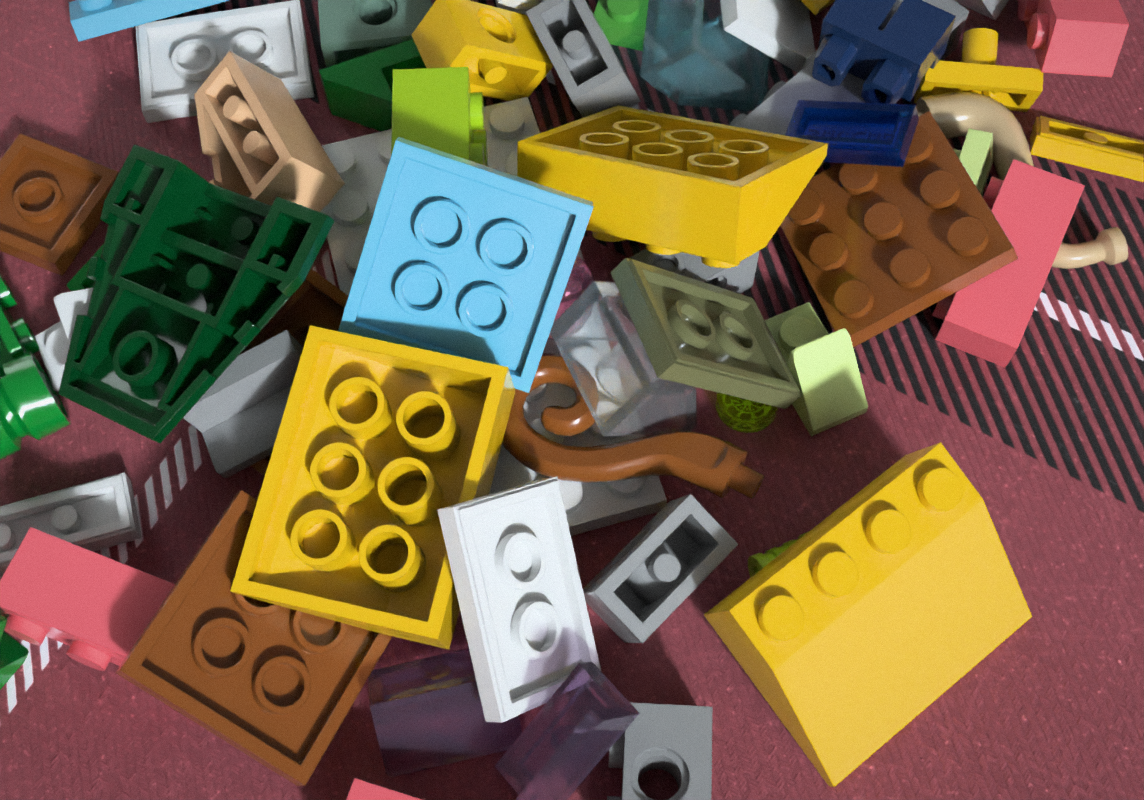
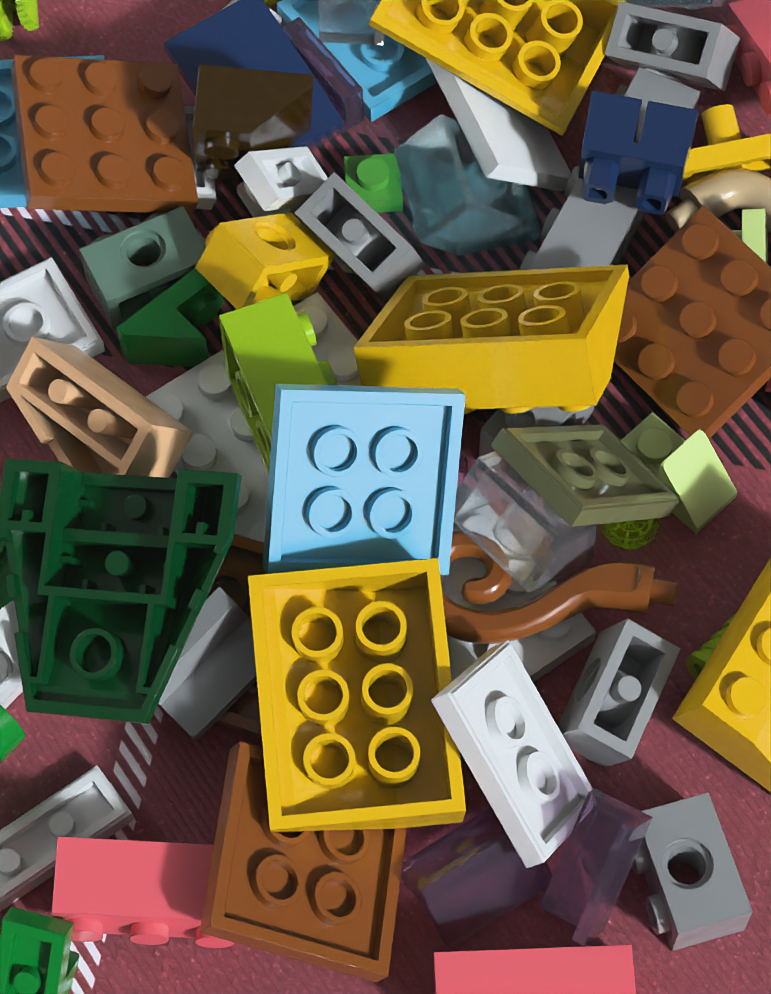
camera: 20 degrees left, 0 degrees up
clear blue tile [785,100,919,167] -> none

